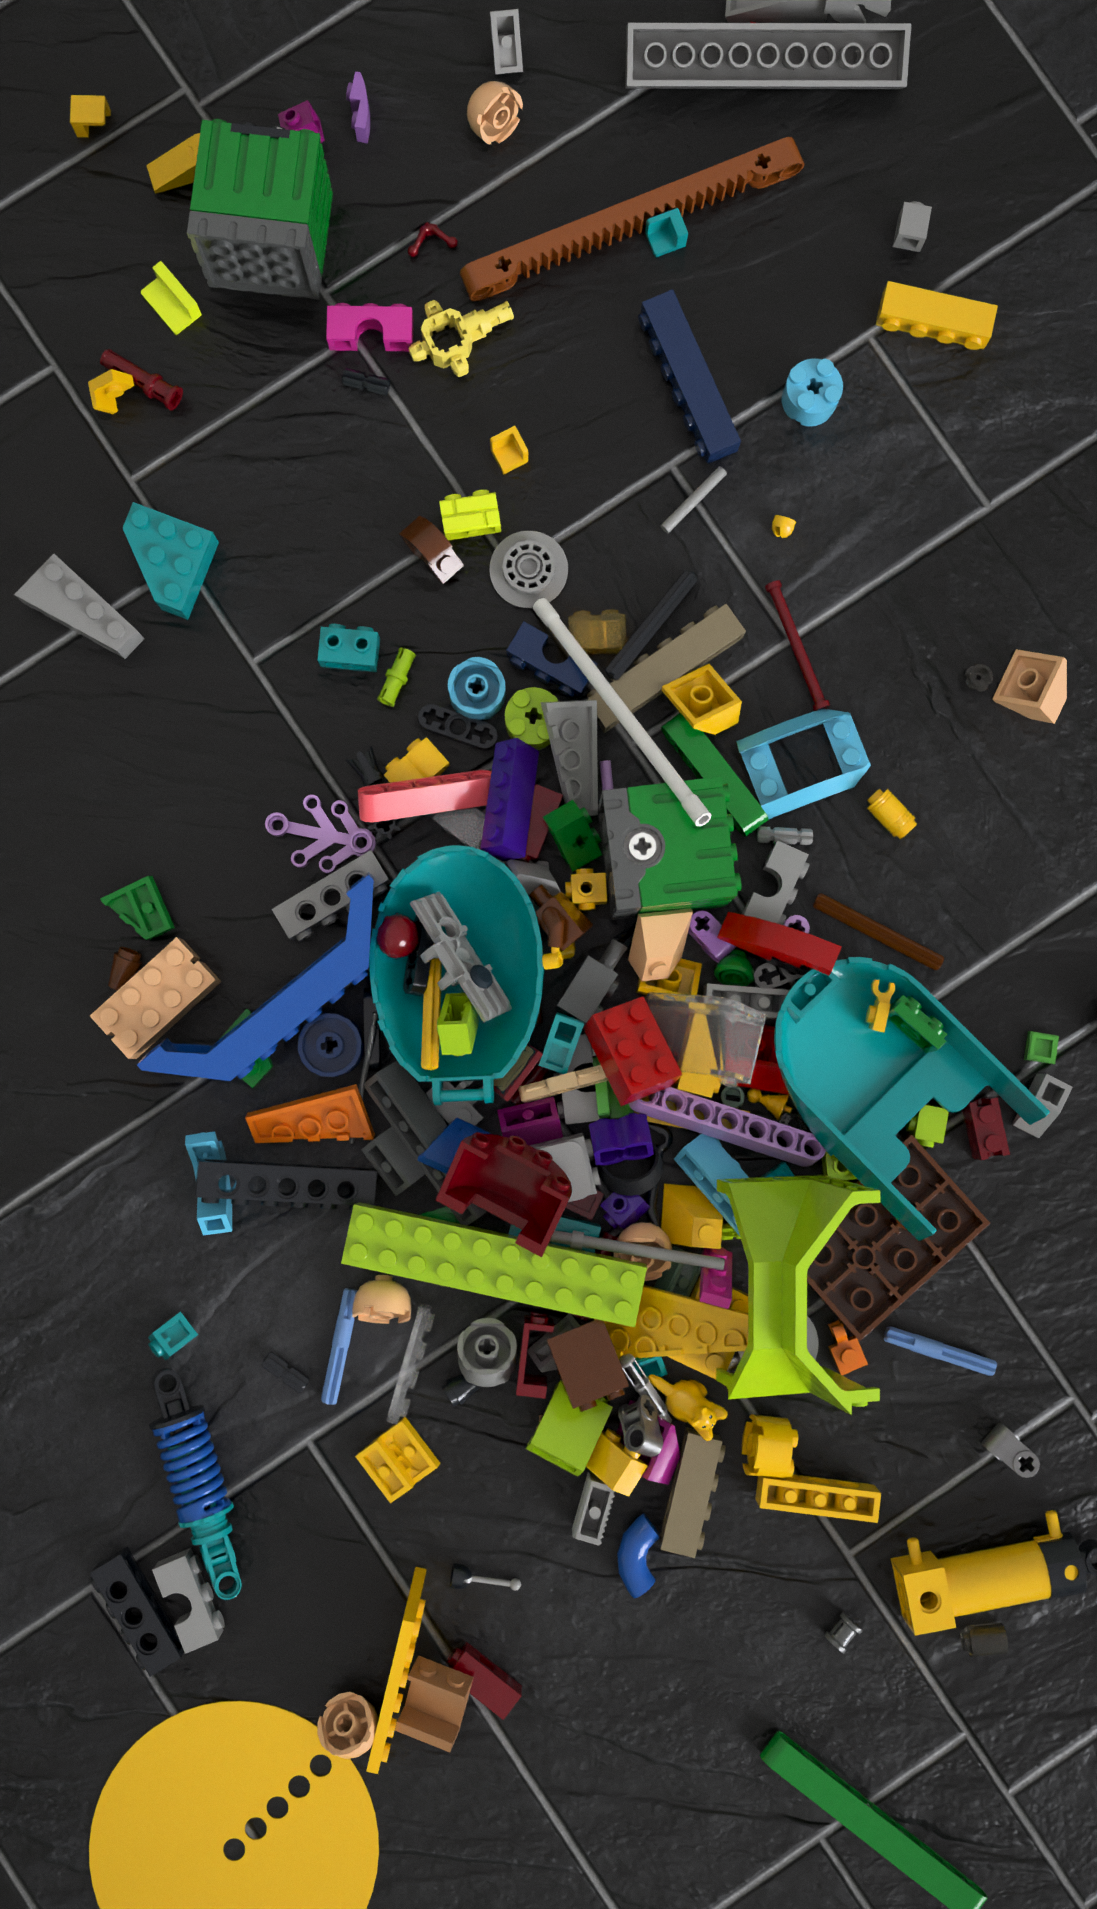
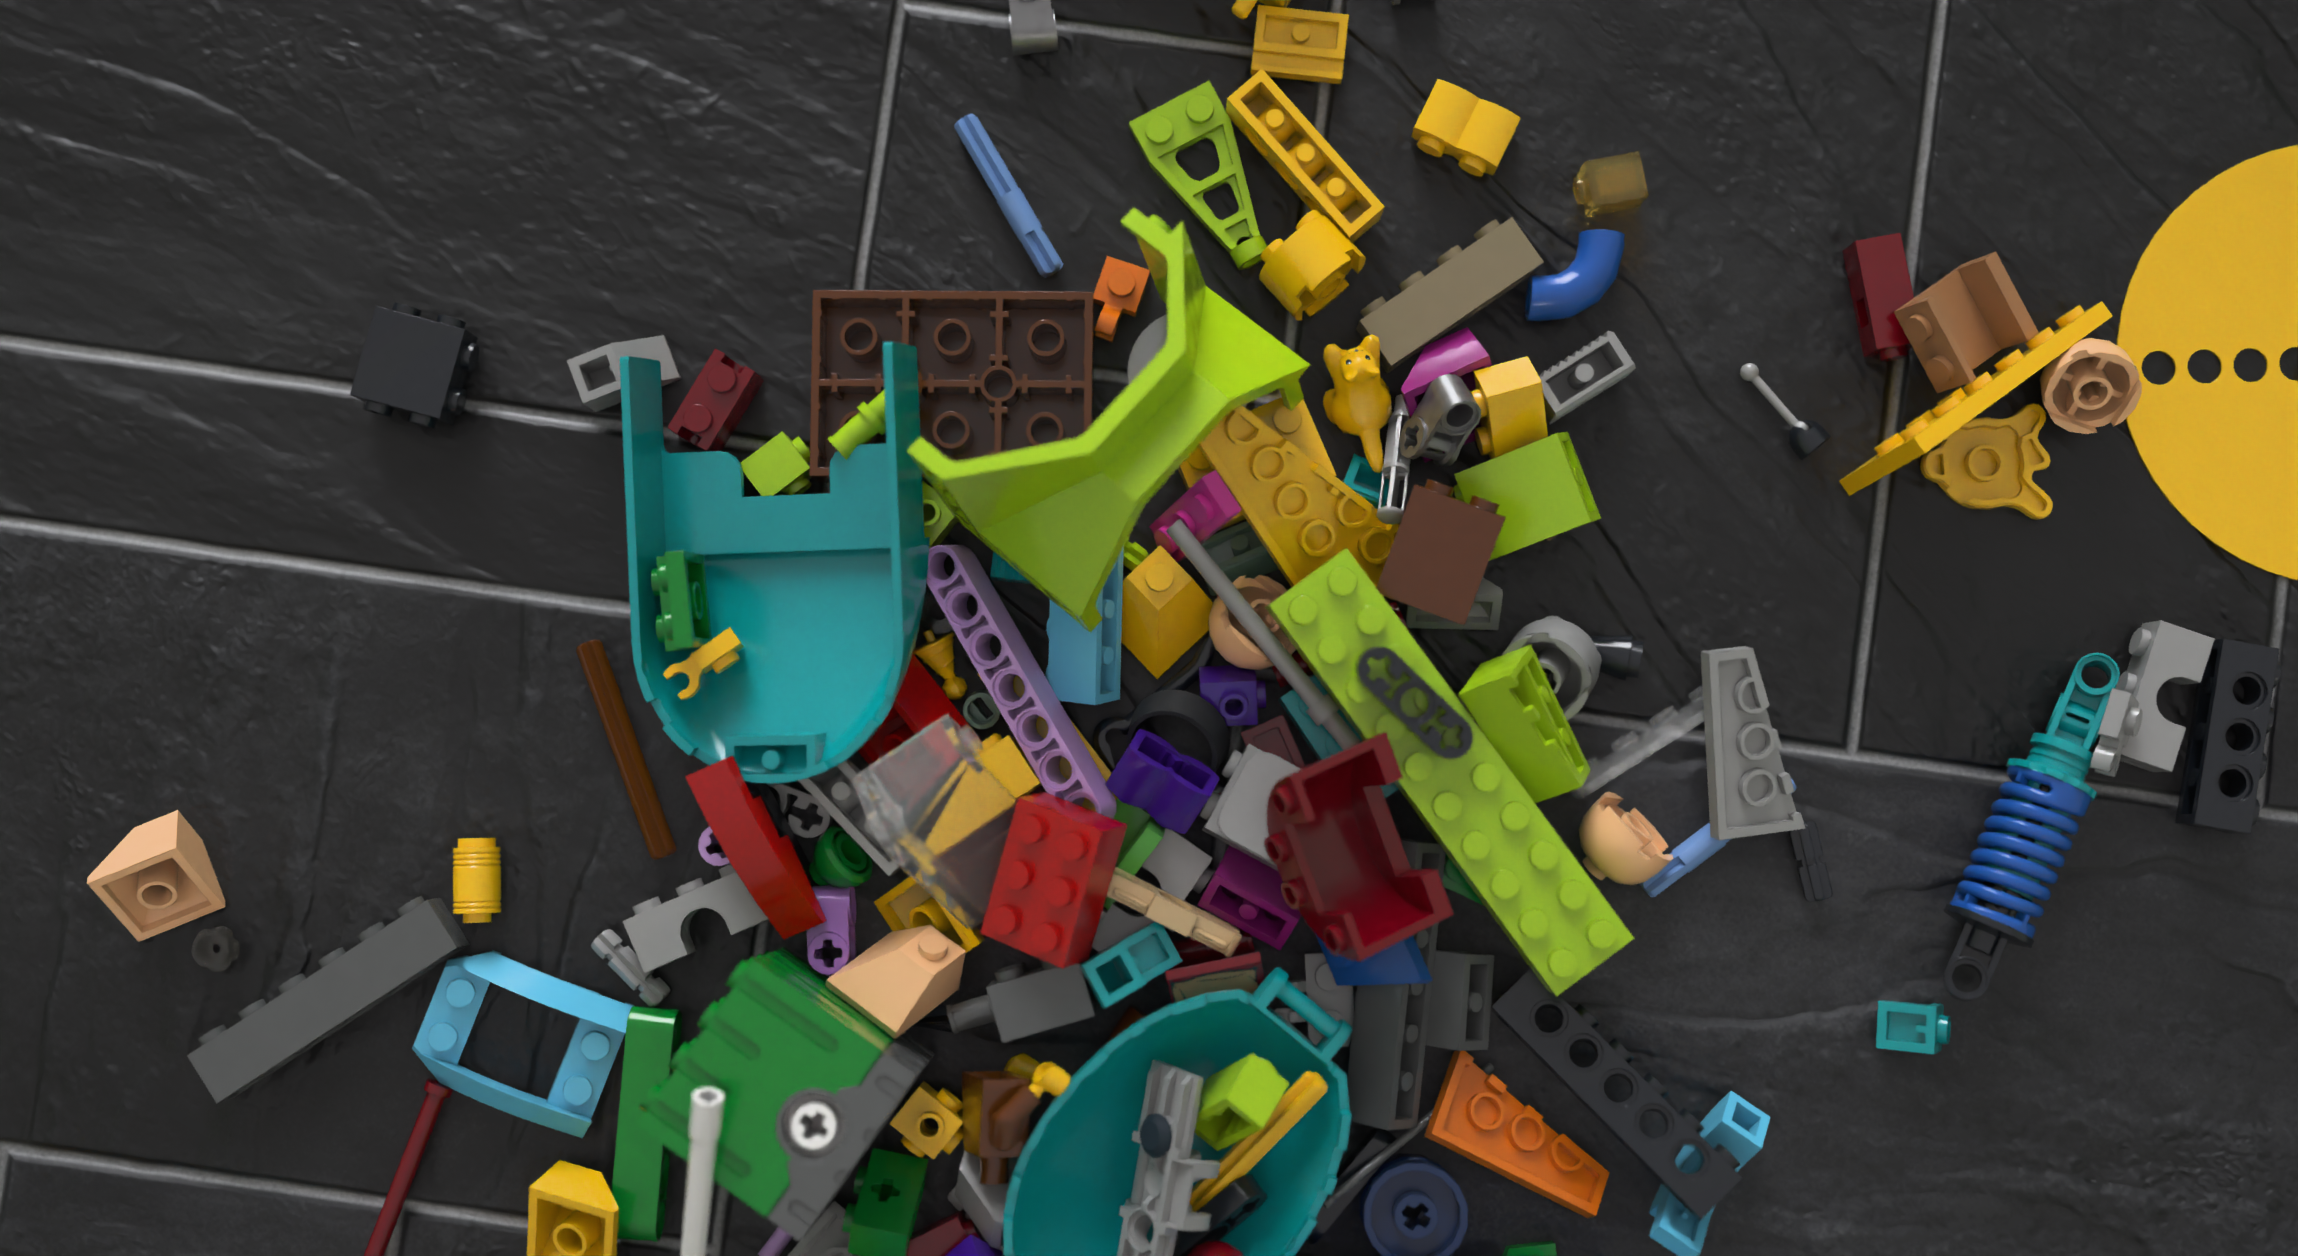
camera: 125 degrees left, 0 degrees up
yellow slope [355,1417,440,1503] -> none
dark red panel [516,1311,554,1399] -> none
bright green tile [1024,1031,1059,1064] -> none
none -> dark grey brick [187,896,470,1103]
none -> lime pin [828,390,886,460]
none -> lime plate [1129,81,1267,270]
none -> yellow plate [1250,5,1349,84]
none -> black beam [1355,647,1473,759]
none -> yellow brick [1411,79,1521,176]
none -> lime wedge [1458,644,1591,803]
none -> clear yellow brick [1573,151,1649,217]
none -> light grey wing [1701,646,1805,840]
none -> yellow tile [1920,403,2053,520]
none -> light grey plate [2090,688,2143,777]

